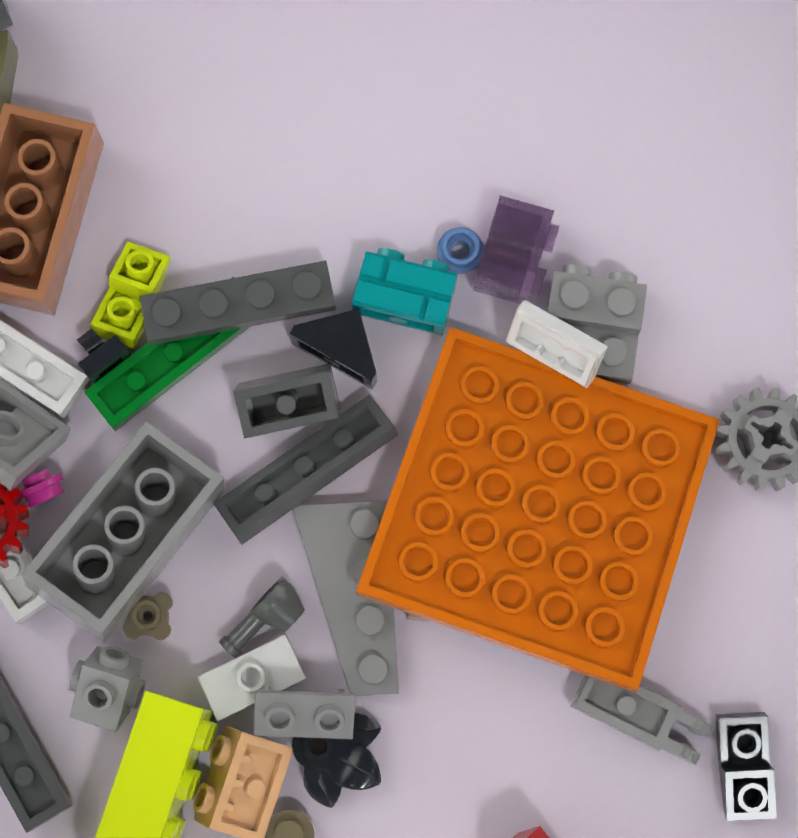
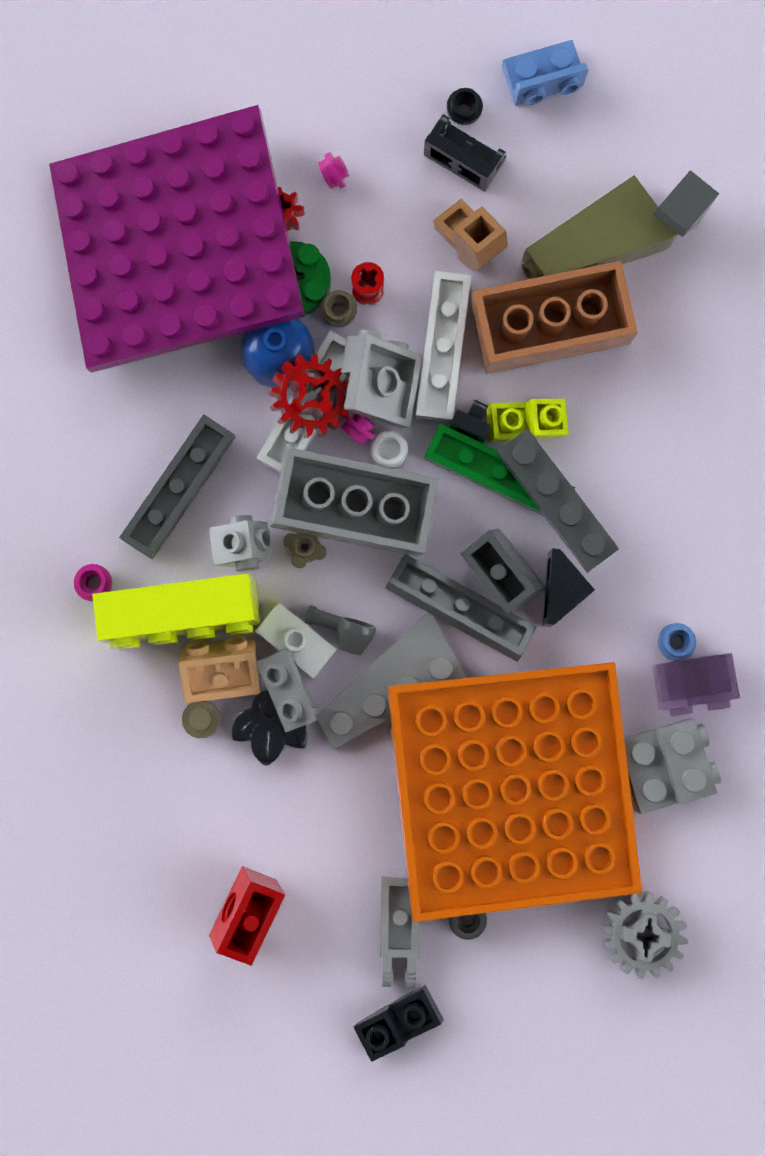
camera: 65 degrees right, 5 degrees up
teal brick [352,248,458,336] -> none
white plate [505,300,608,388] -> none
none -> white tile [371,431,408,469]
none -> dark grey plate [448,913,487,940]

